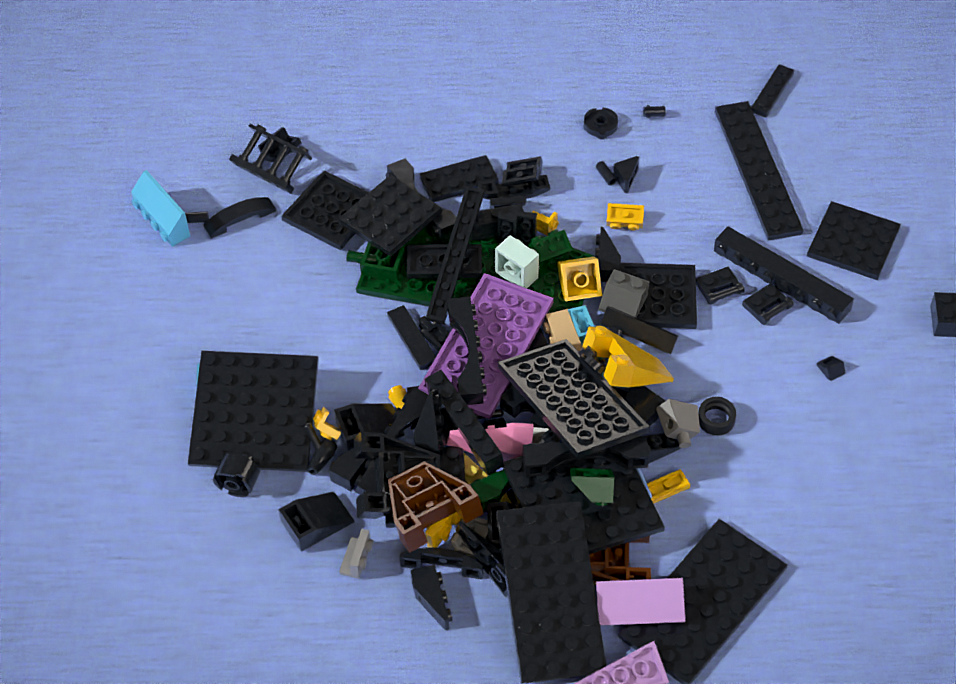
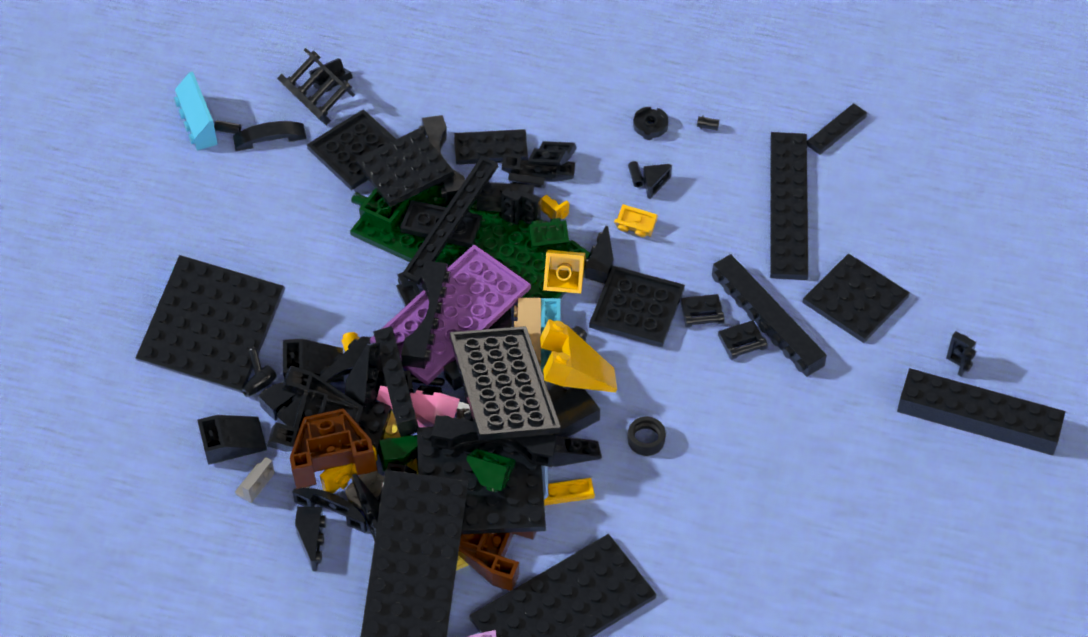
camera: 15 degrees right, 0 degrees up
black brick [213,452,260,497] -> none
yellow bracket [313,407,341,440] -> none
black tile [387,305,436,370] -> none
light aqua brick [495,235,539,288] -> none
black plate [578,345,608,374] -> none
lavender tile [596,578,685,625] -> none
dark grey slope [598,269,649,317] -> none
black tile [601,306,678,354] -> none
light grey torso [656,399,700,448] -> none
black slope [816,356,845,381] -> none

